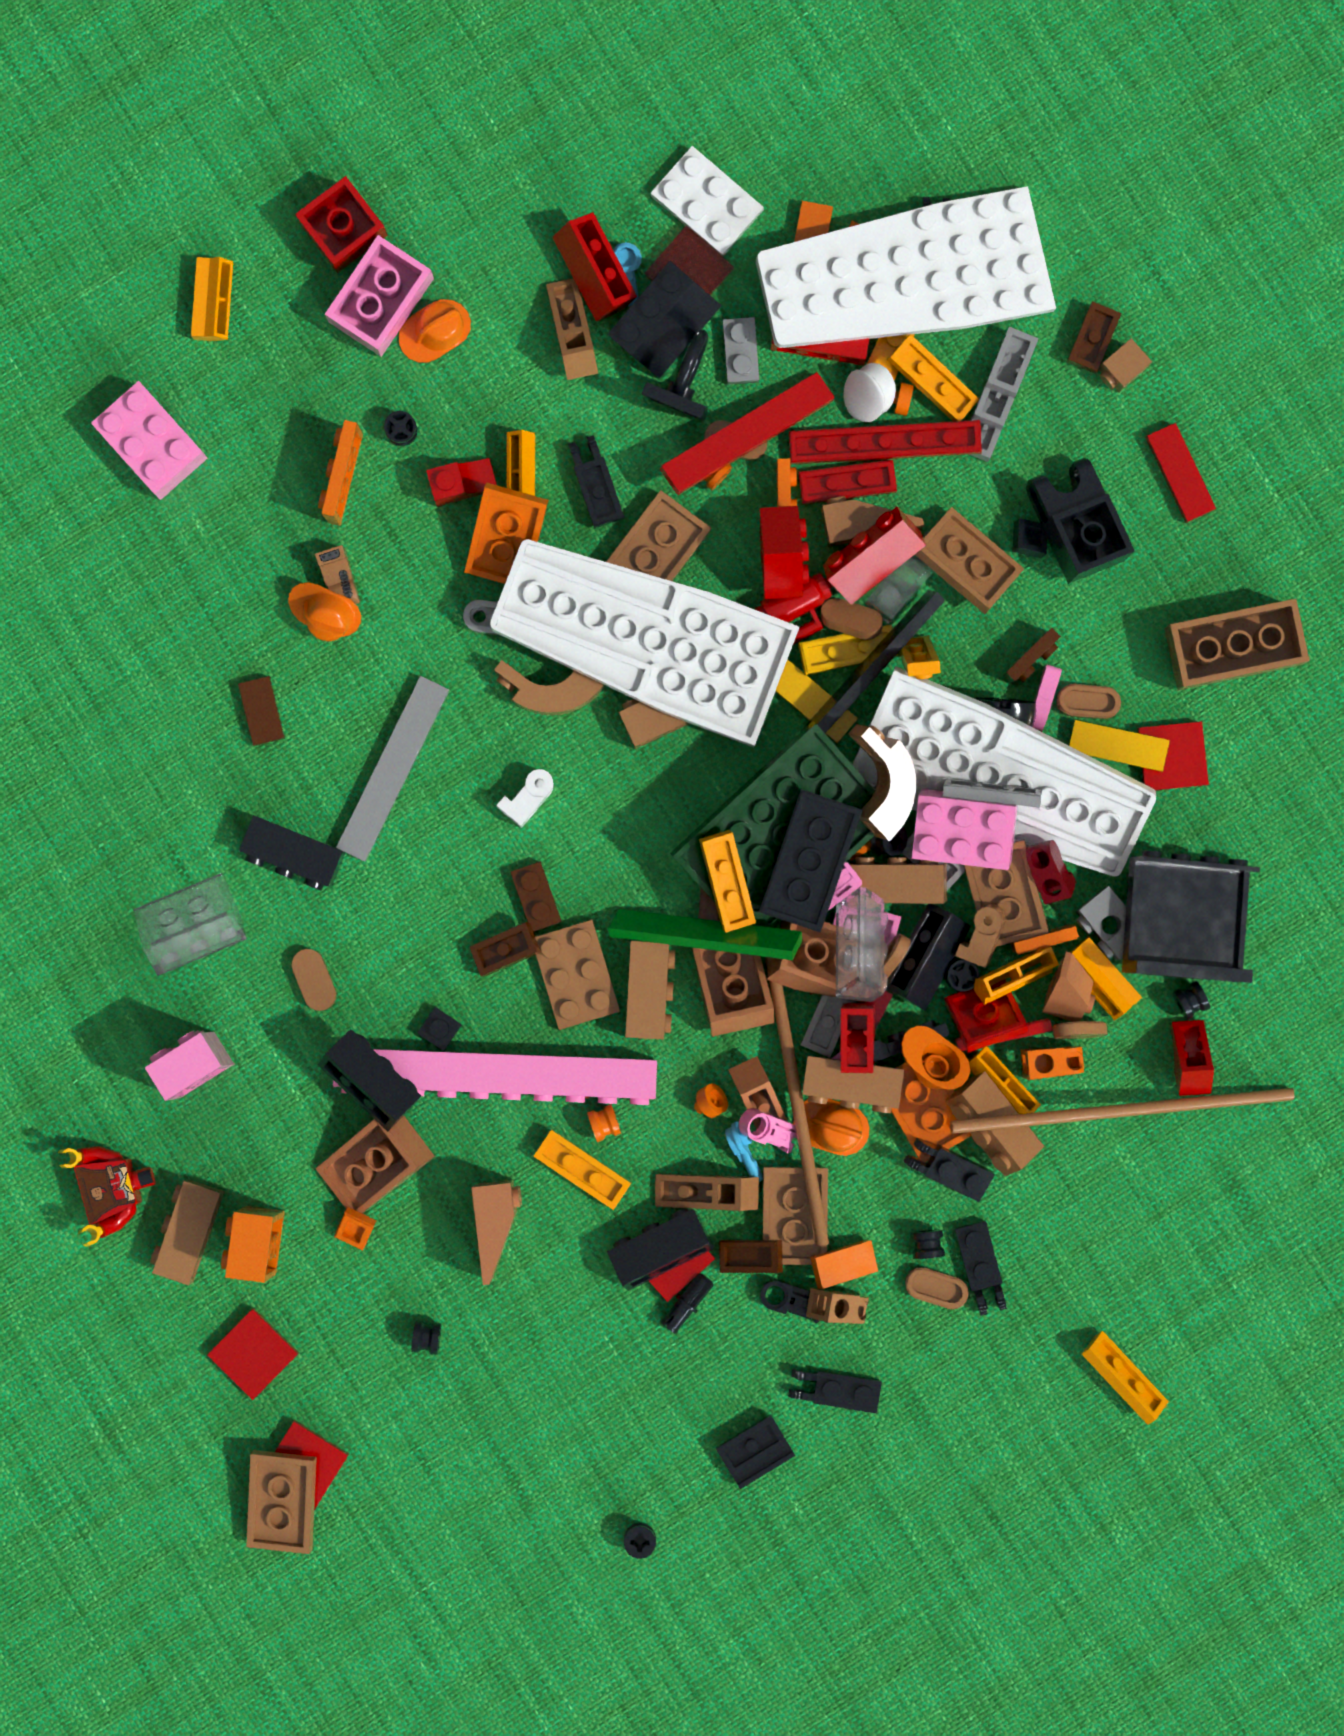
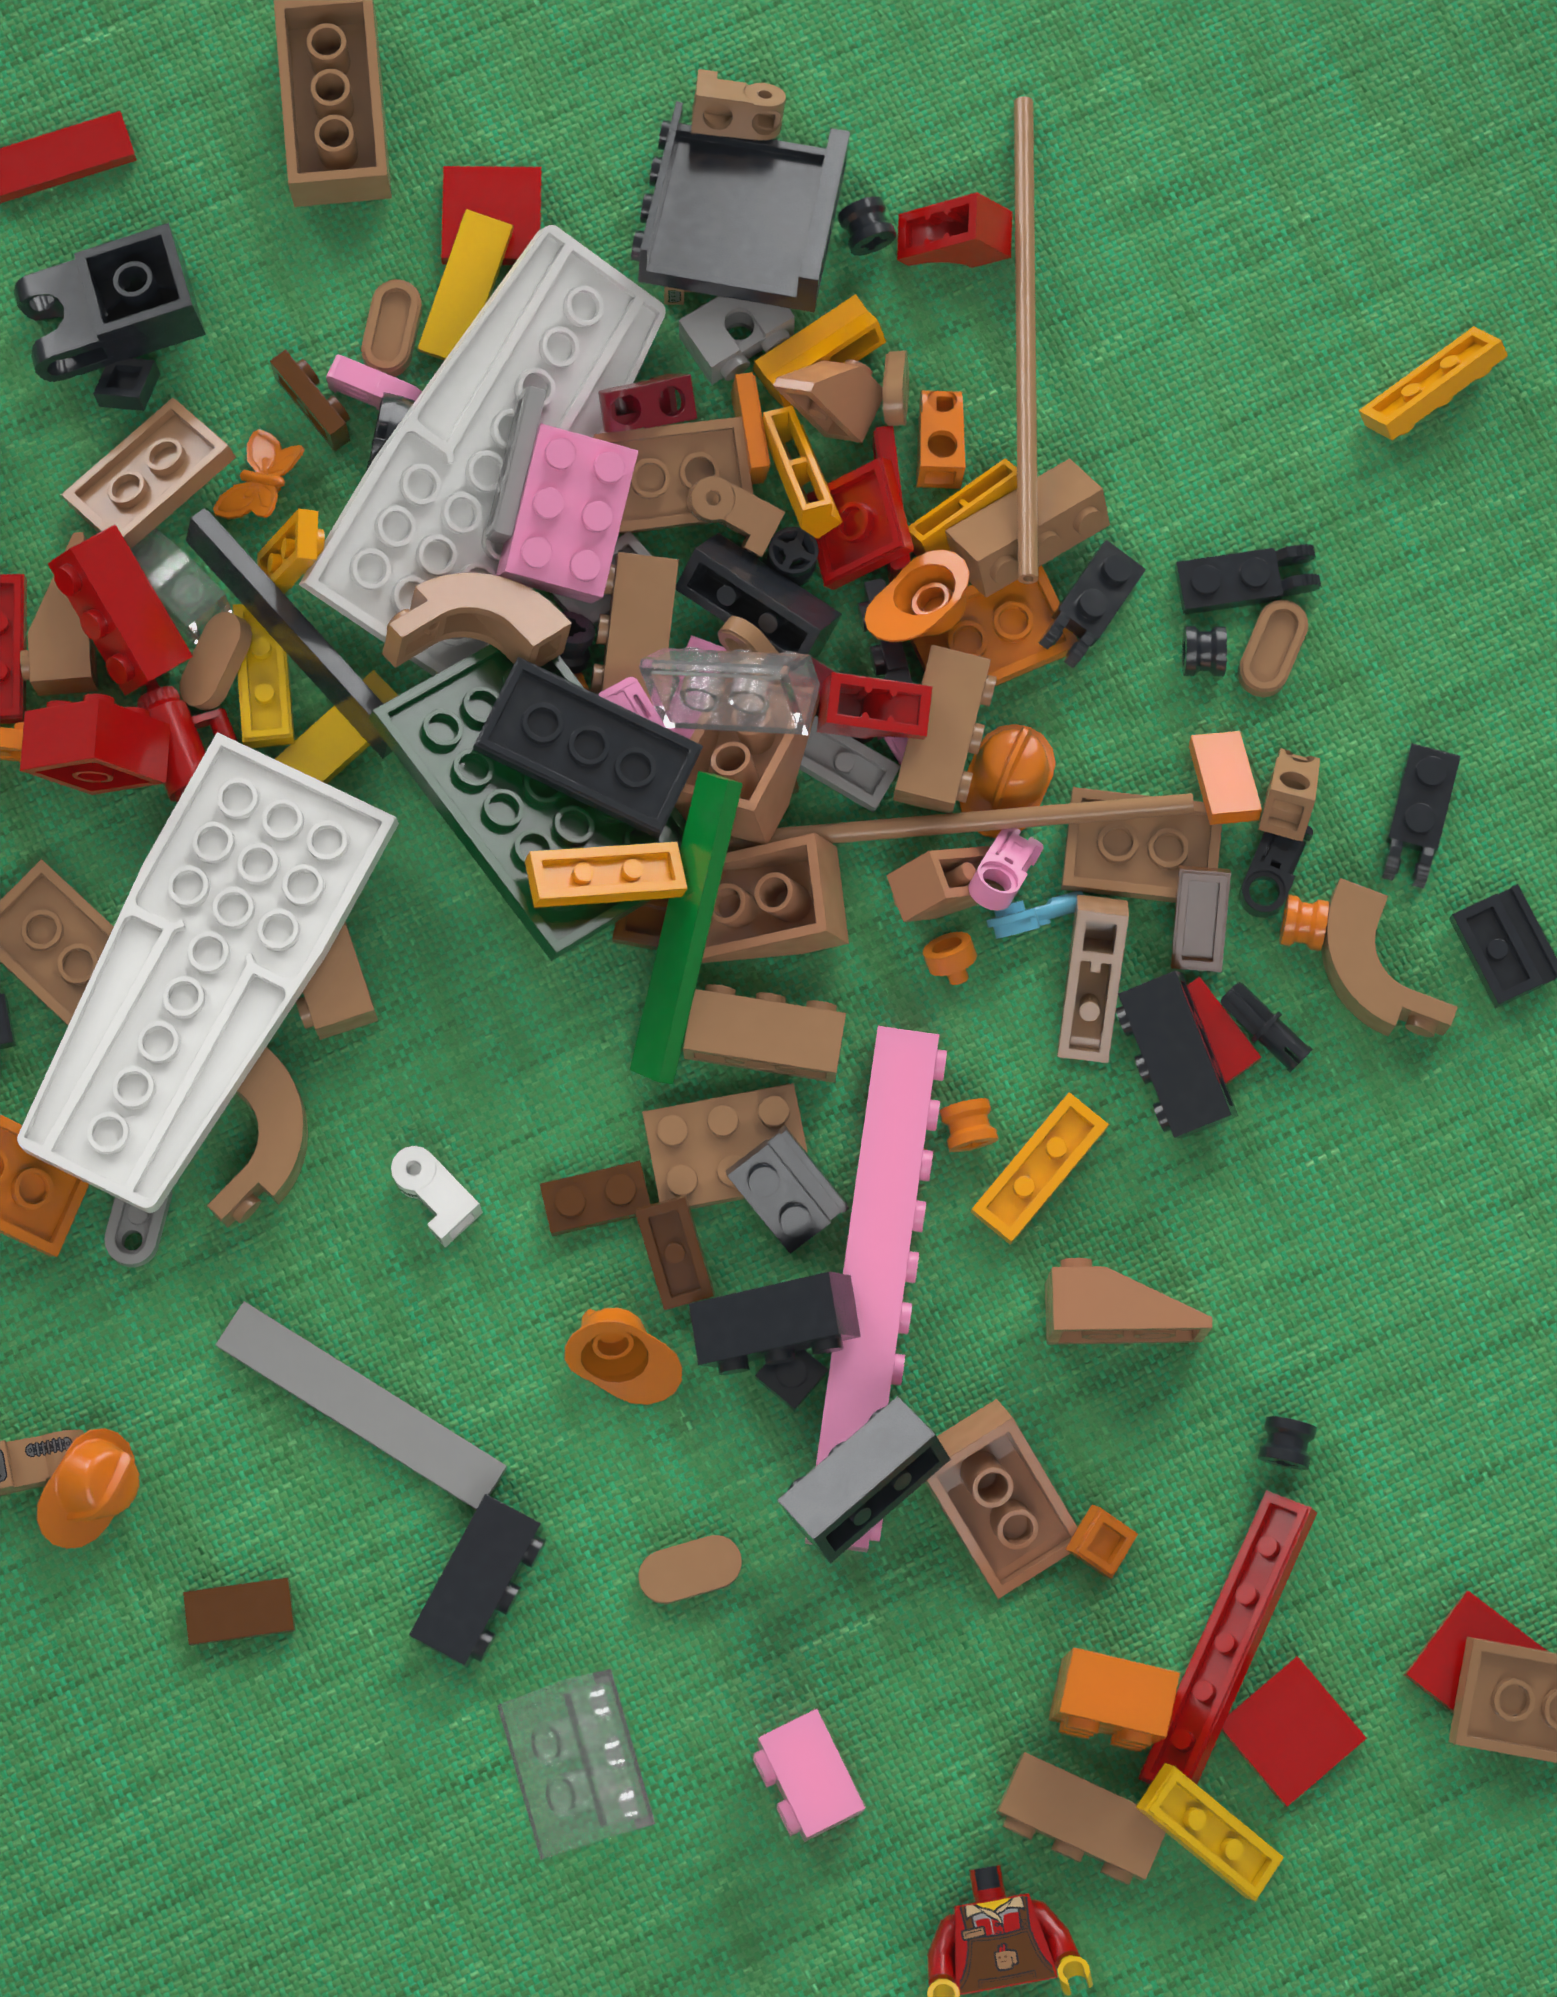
camera: 85 degrees left, 10 degrees down
none -> orange piece [213,429,305,519]
none -> orange piece [564,1308,682,1405]
none -> black brick [689,1272,861,1375]
none -> medium nougat leg [691,69,786,140]
none -> plate [726,1125,849,1254]
none -> yellow tile [1135,1763,1284,1902]
none -> red tile [1138,1490,1317,1785]
none -> orange wheel [1279,894,1329,951]
none -> medium nougat arch [1321,878,1458,1037]

